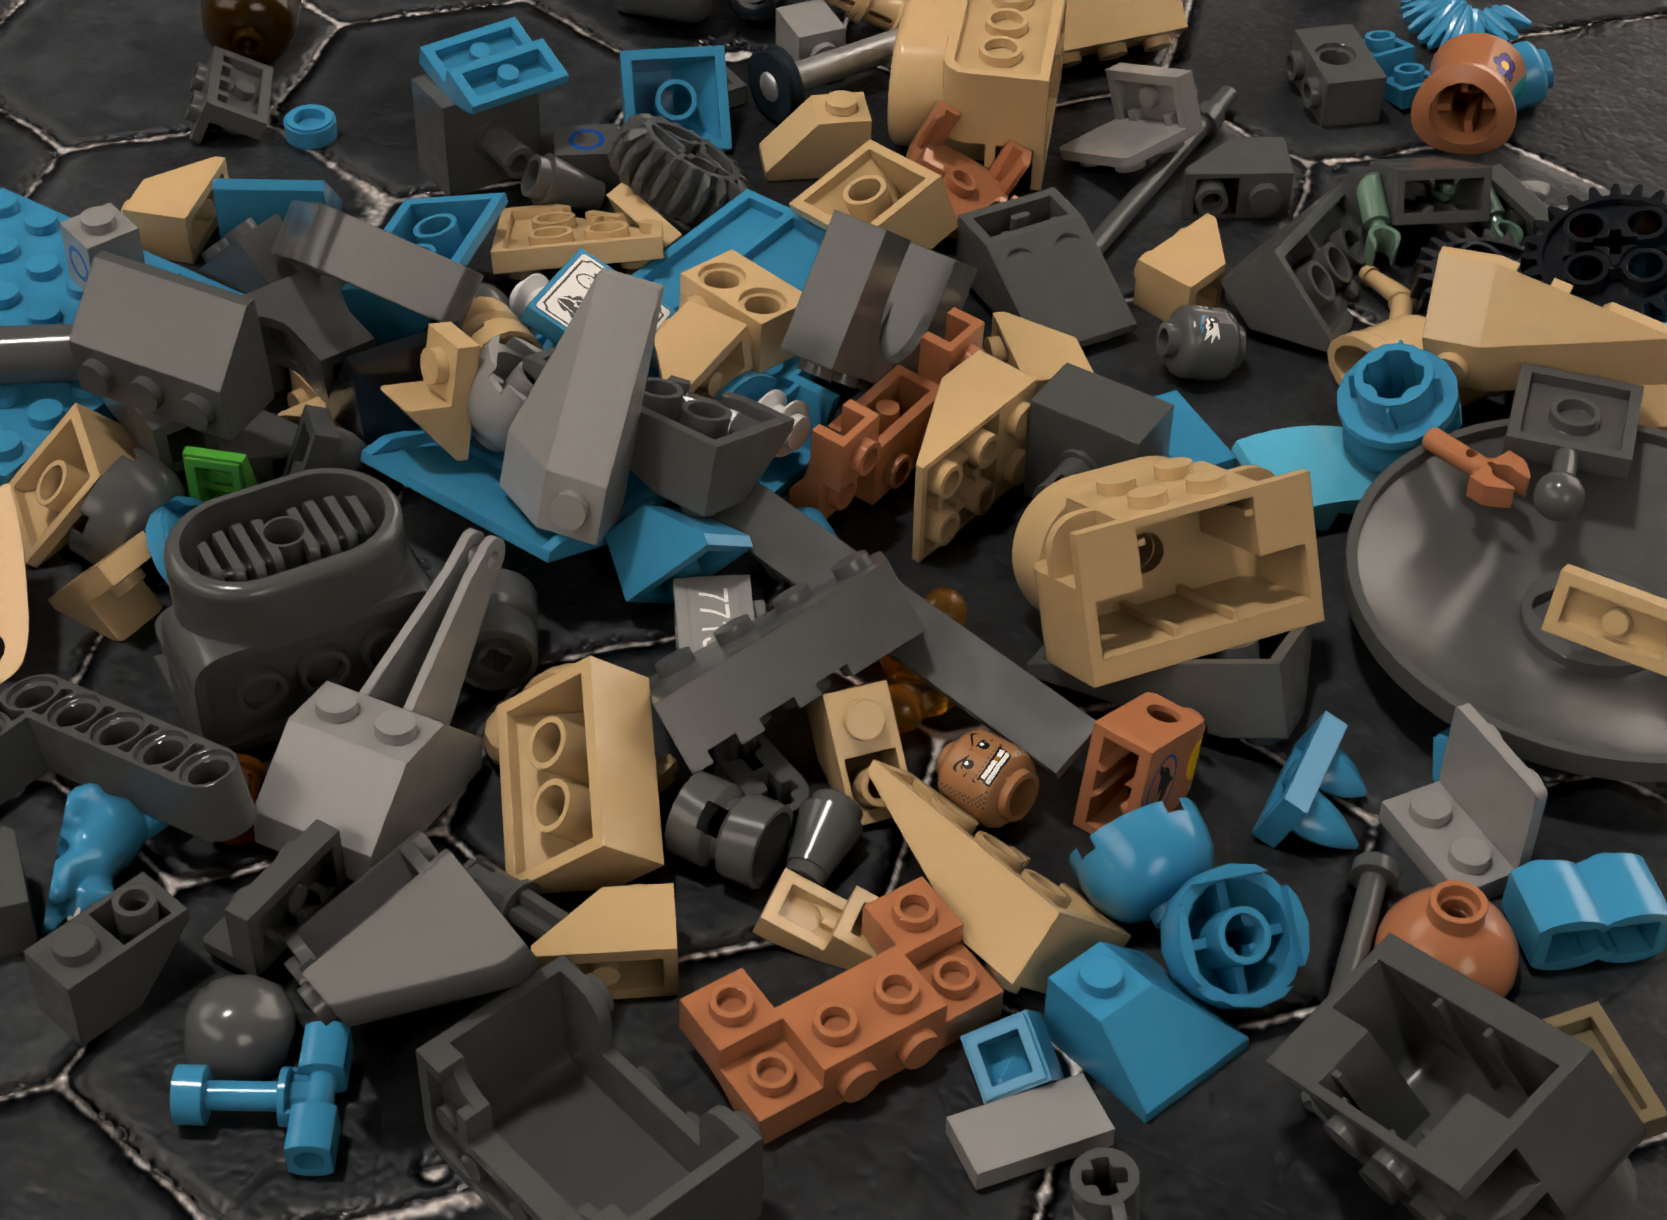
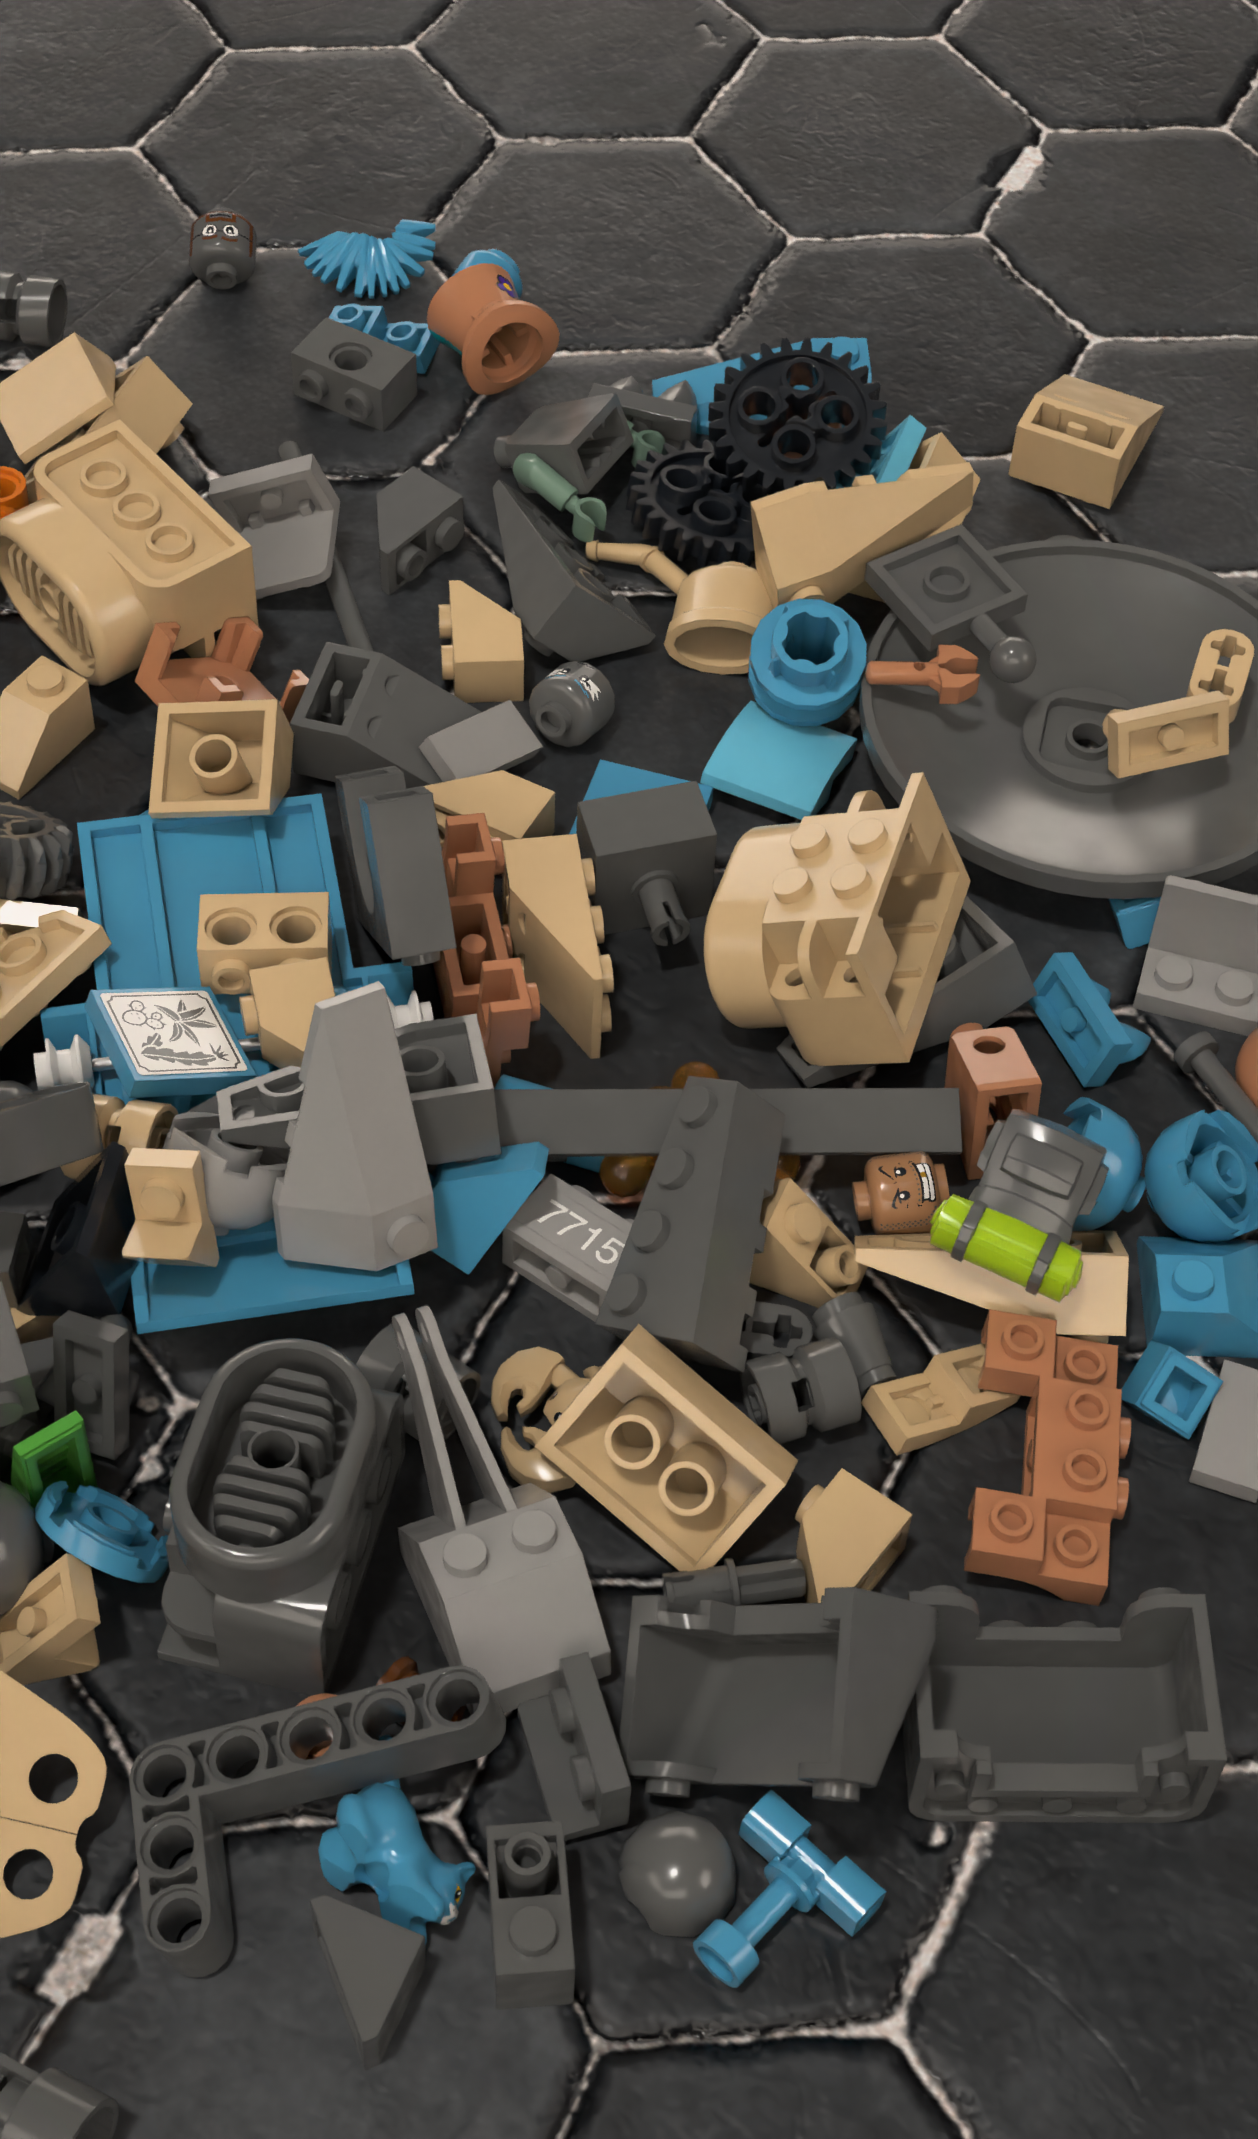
camera: 50 degrees left, 10 degrees up
none -> light grey tile [418,700,543,782]
none -> dark grey piece [930,1109,1109,1303]

